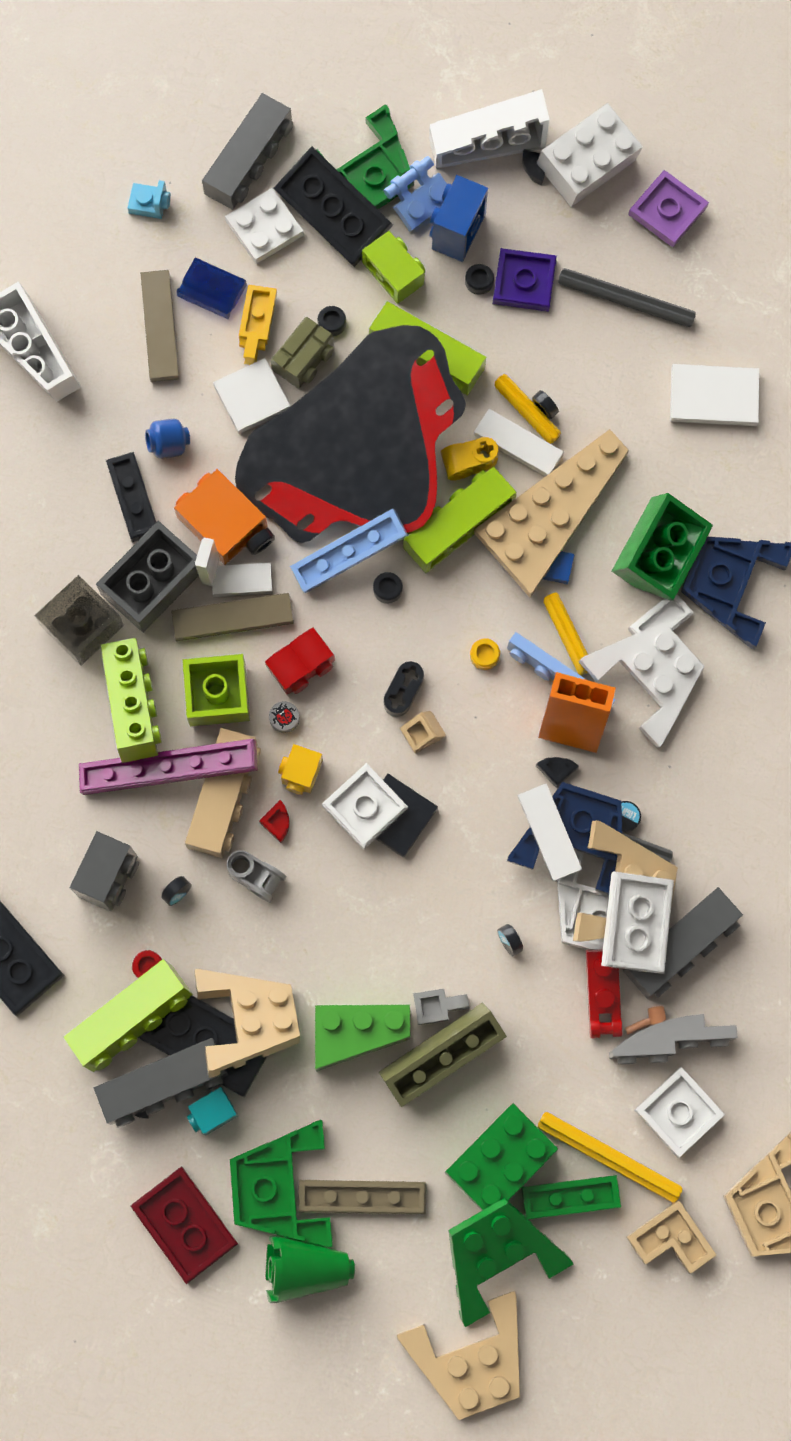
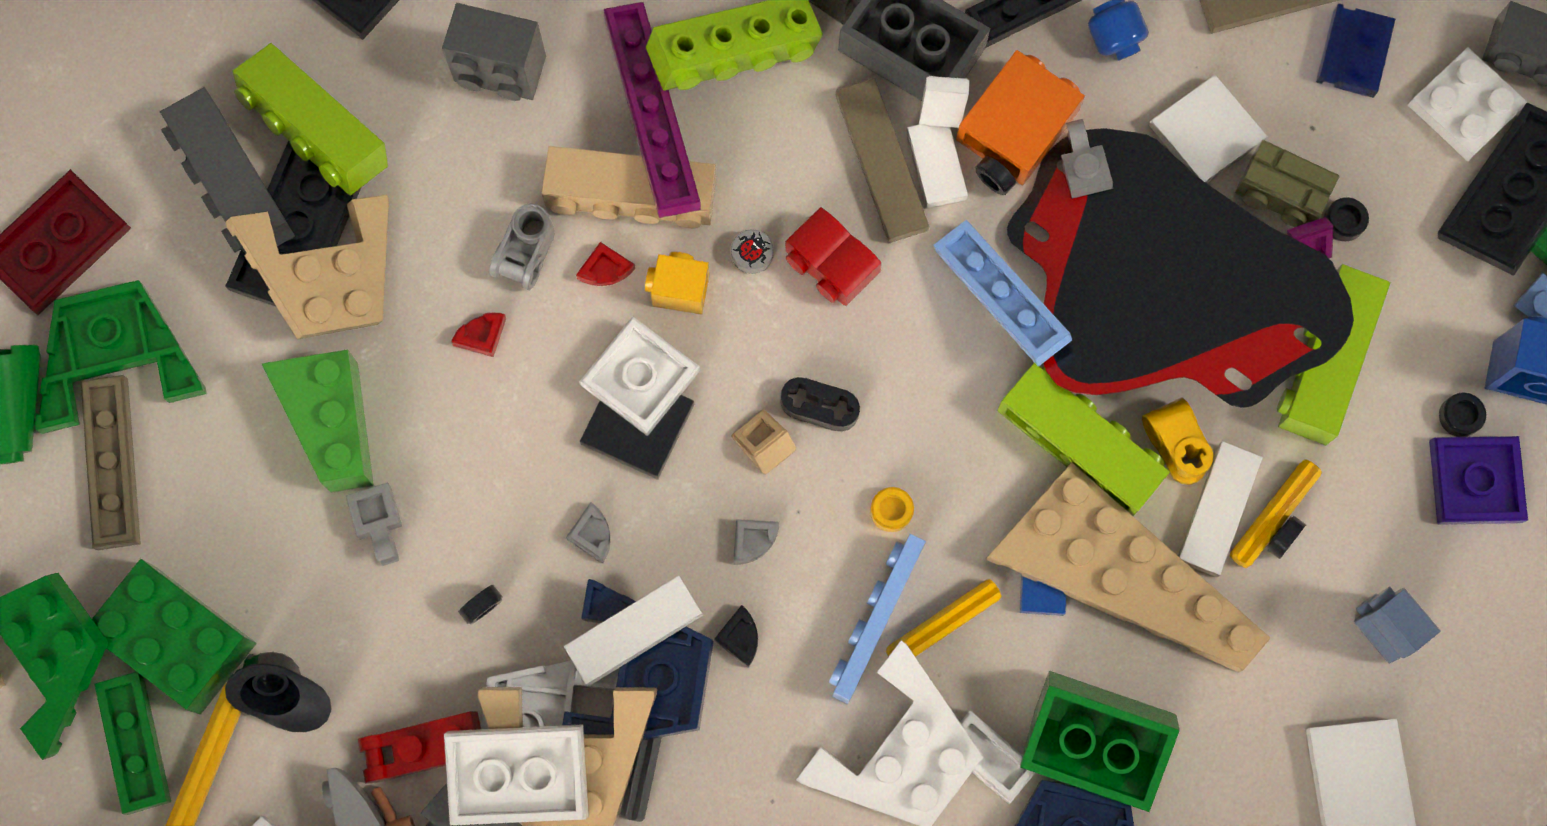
camera: 80 degrees right, 0 degrees up
red tile [132,950,162,978] -> none
black tile [161,876,192,906] -> none
lime brick [182,654,250,727] -> none
teal brick [187,1087,238,1135] -> none
yellow hinge [238,285,277,365] -> none
lime brick [362,231,425,304] -> none
black tile [373,572,403,604] -> none
olive brick [379,1002,507,1107] -> none
orange brick [538,672,616,753] -> none
dark grey axle [558,268,696,327] -> none
tile [622,801,641,833] -> none
none -> black piece [225,652,332,732]
none -> red tile [451,312,506,357]
none -> light grey tile [566,502,610,563]
none -> light grey tile [734,519,779,565]
none -> light grey plate [1061,119,1113,199]
none -> magenta tile [1287,217,1333,258]
none -> sand blue brick [1354,587,1441,664]

